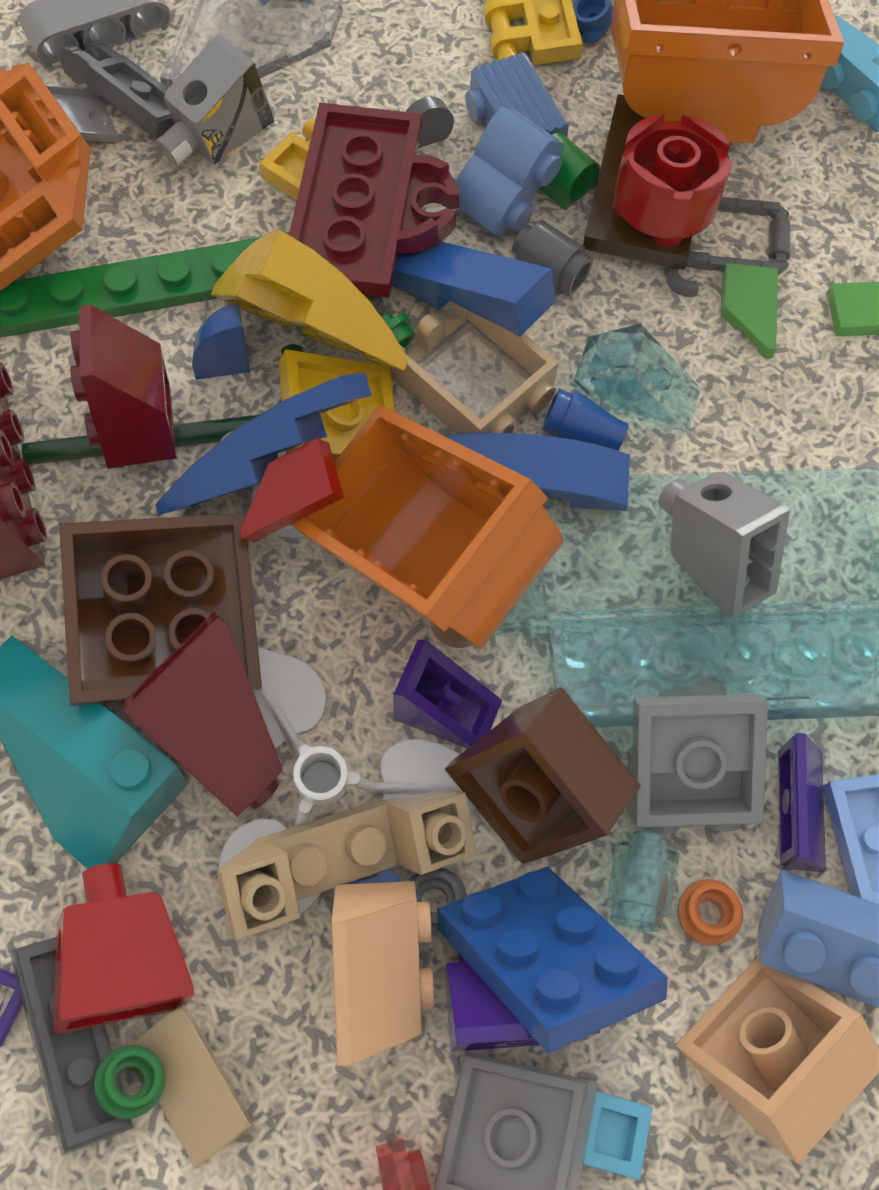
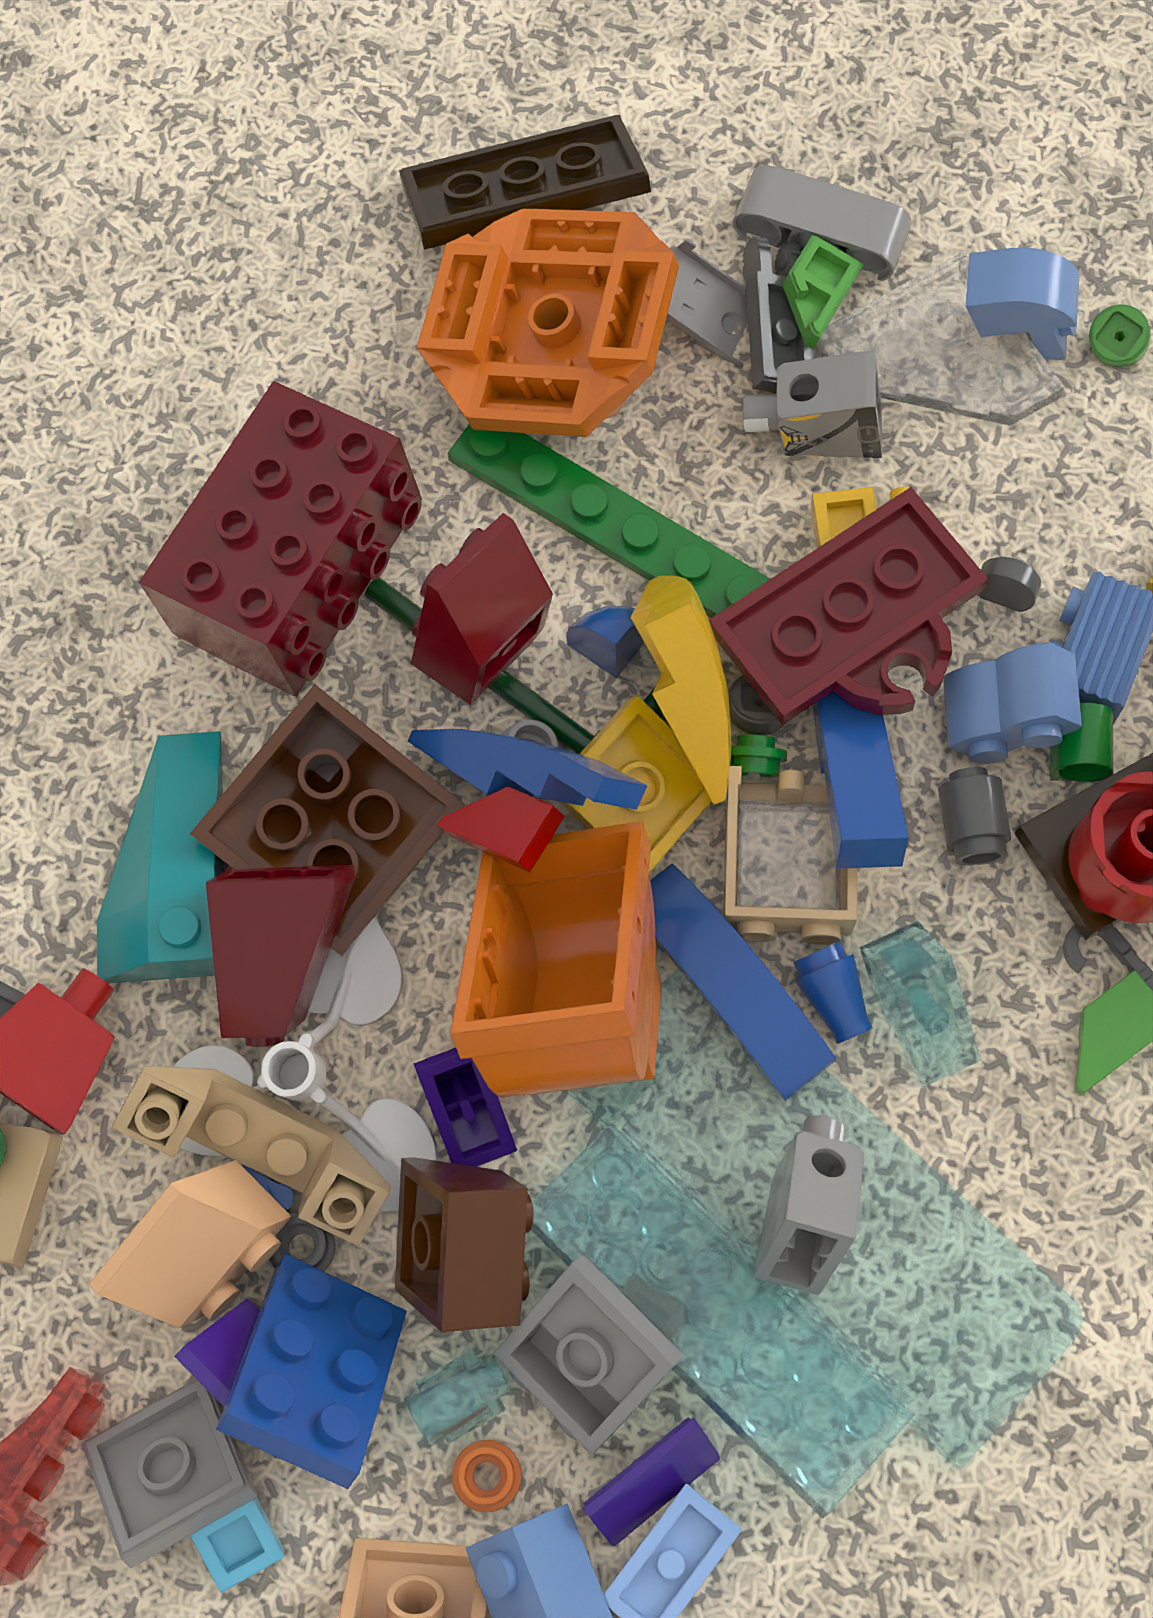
camera: 55 degrees right, 5 degrees up
none -> bright green tile [782,234,864,350]

